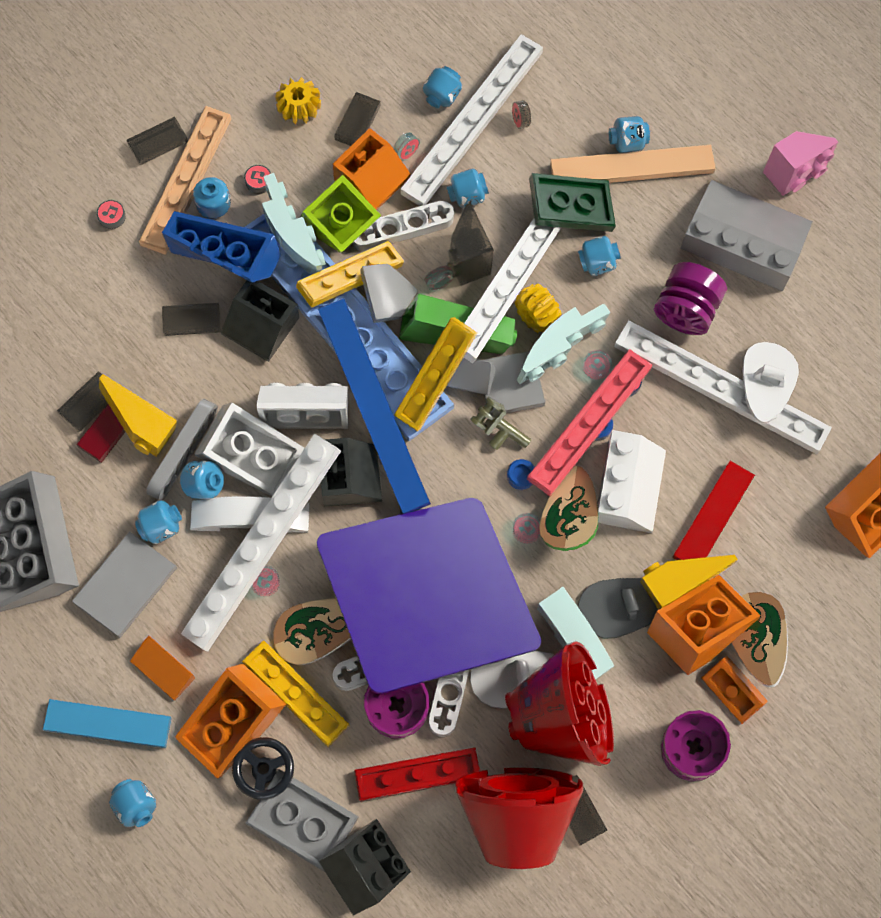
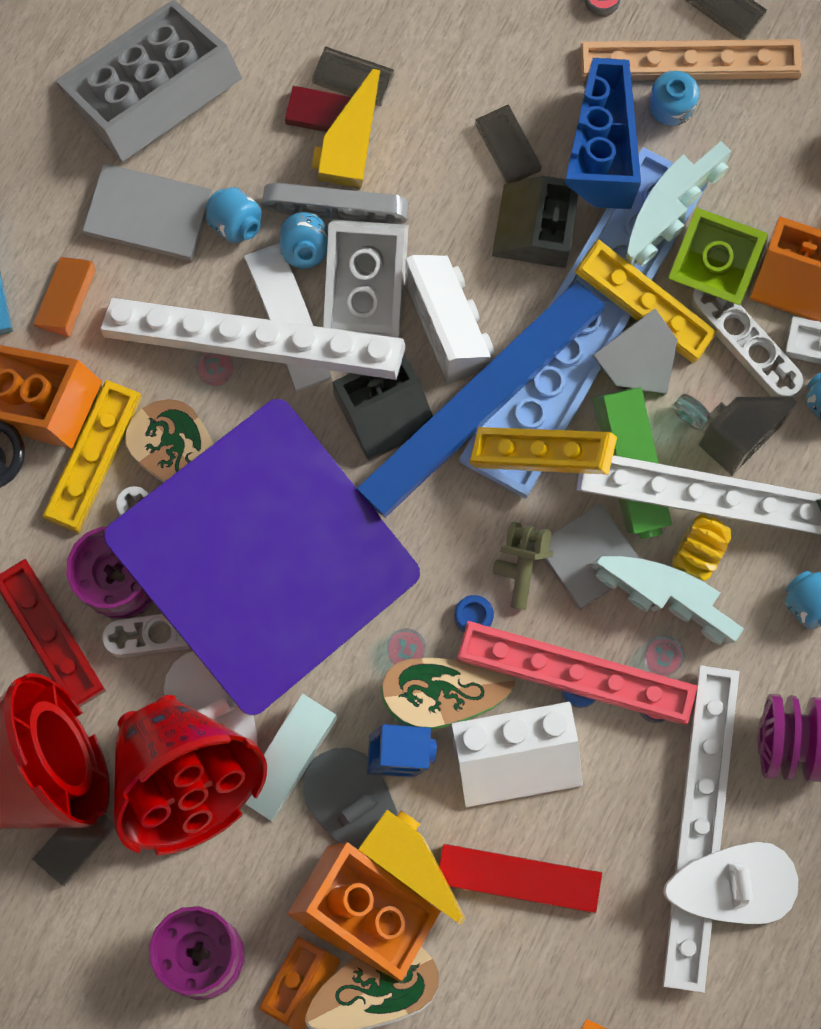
camera: 70 degrees right, 5 degrees up
tile [244,165,271,194] -> none
light grey slope [446,358,496,395] -> none
none -> blue brick [367,724,437,778]

